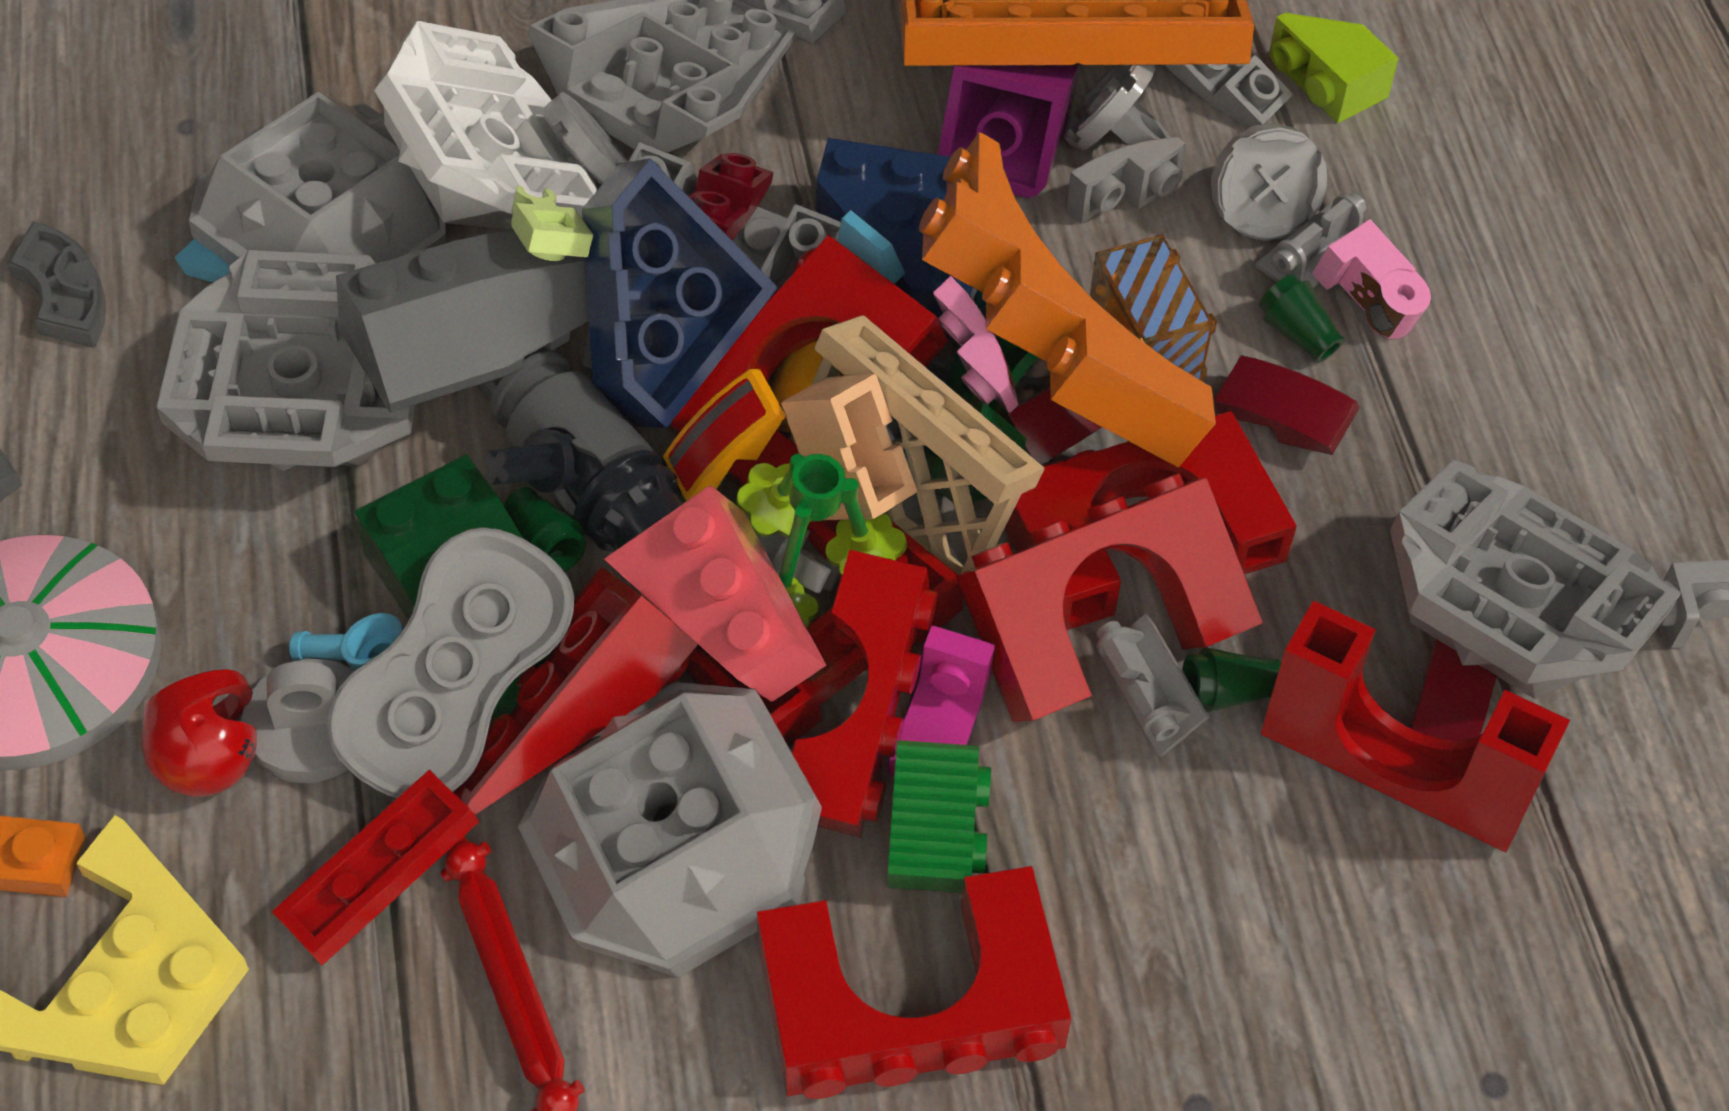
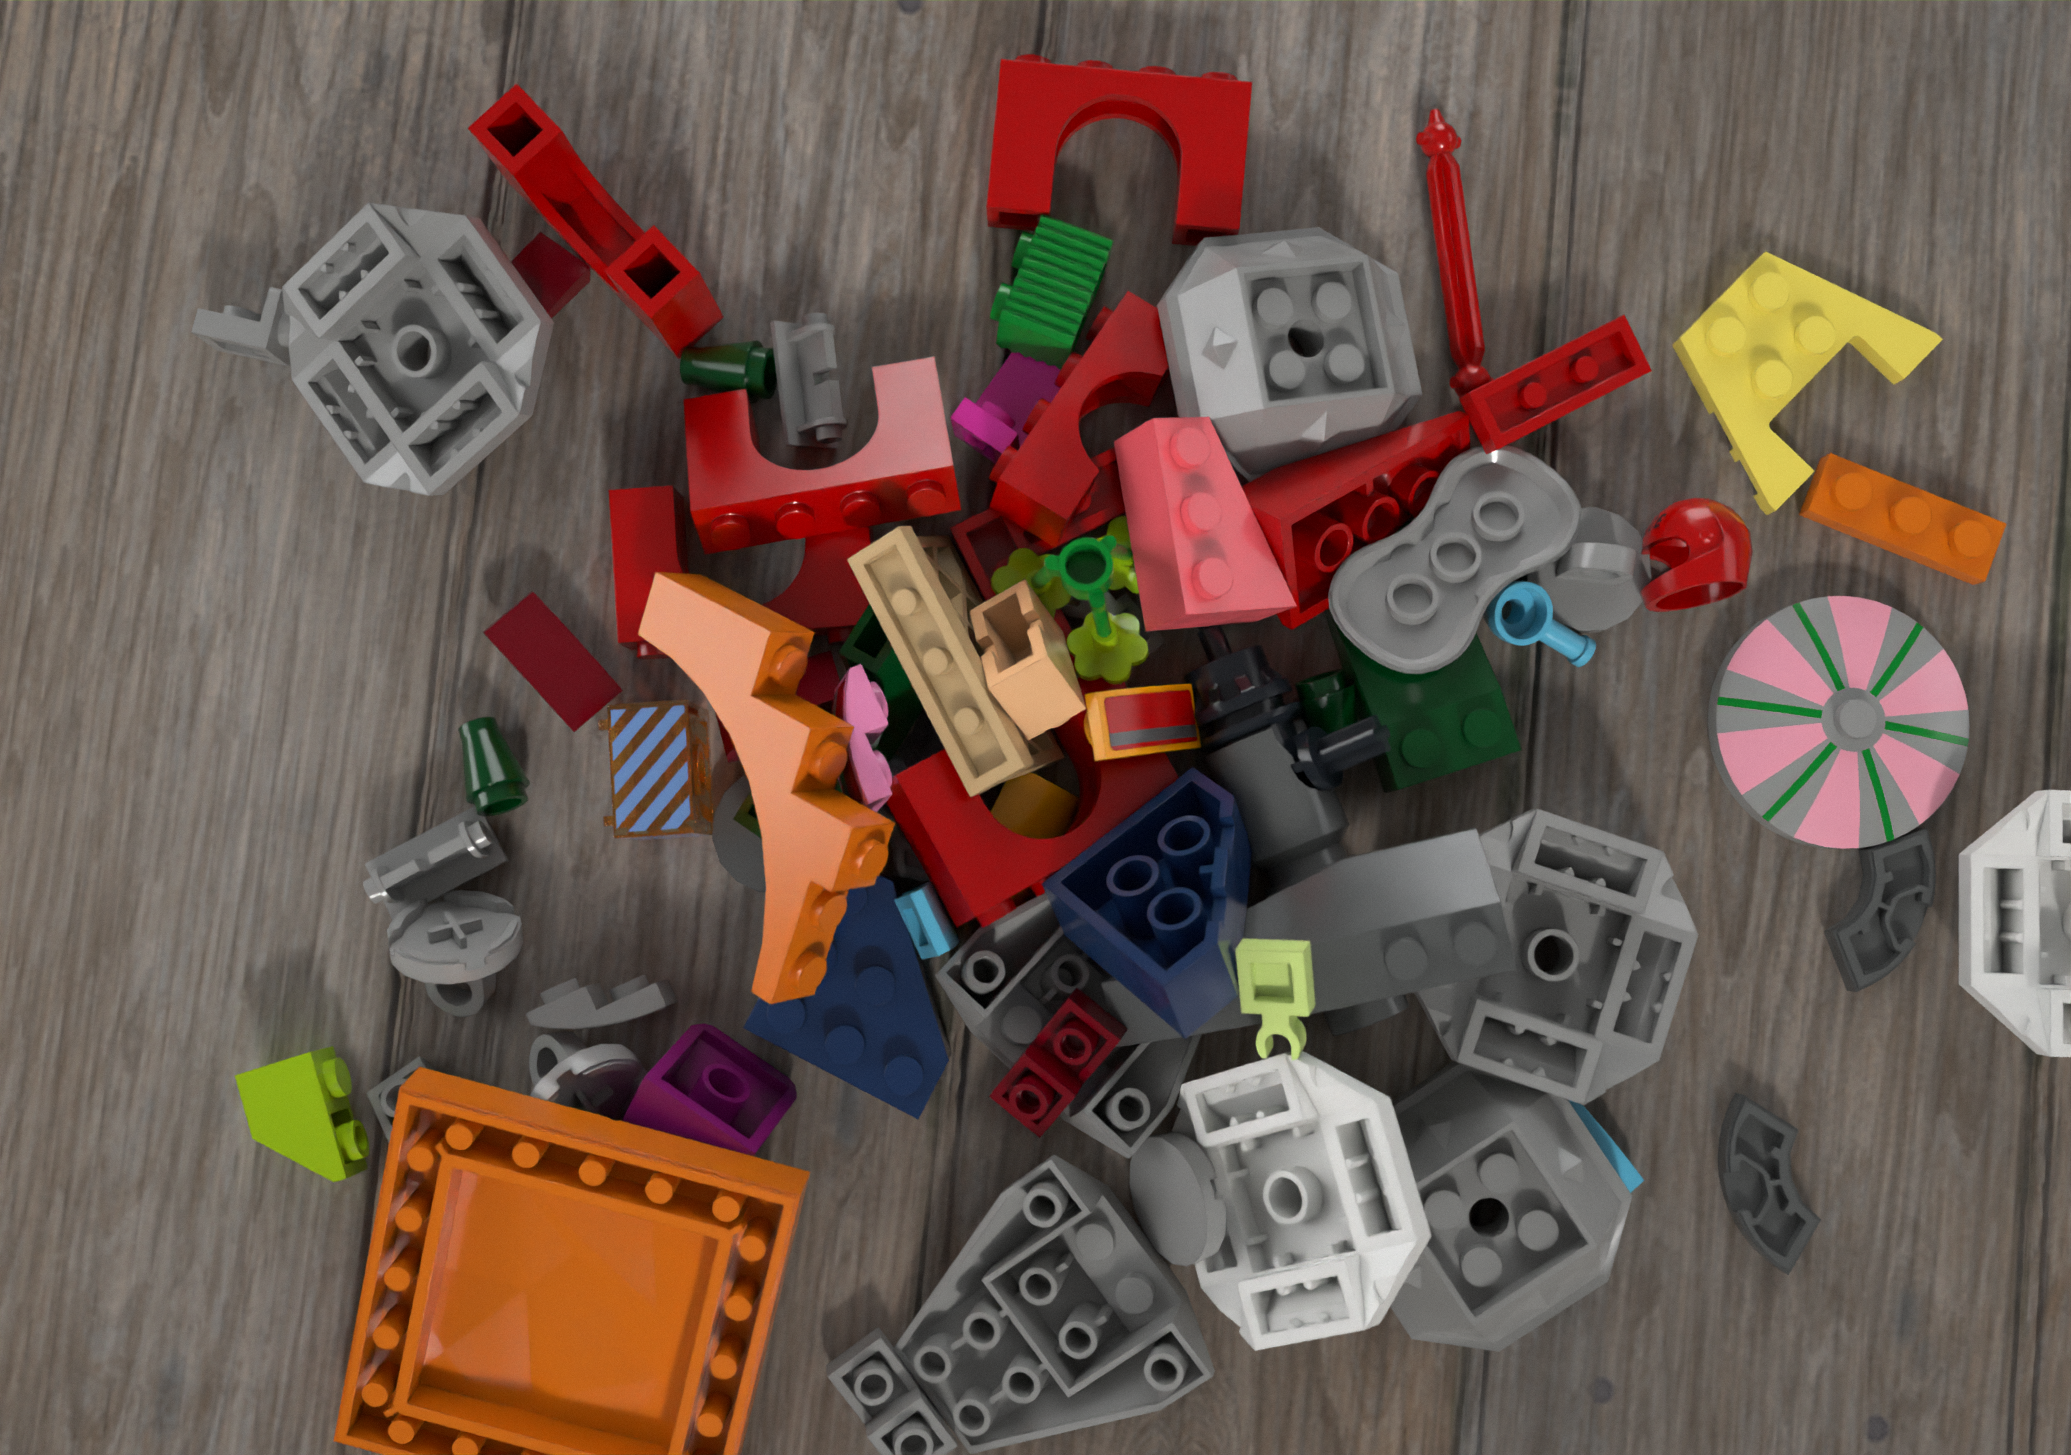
camera: 165 degrees left, 30 degrees up
bright pink leg [1312,219,1431,339] -> none

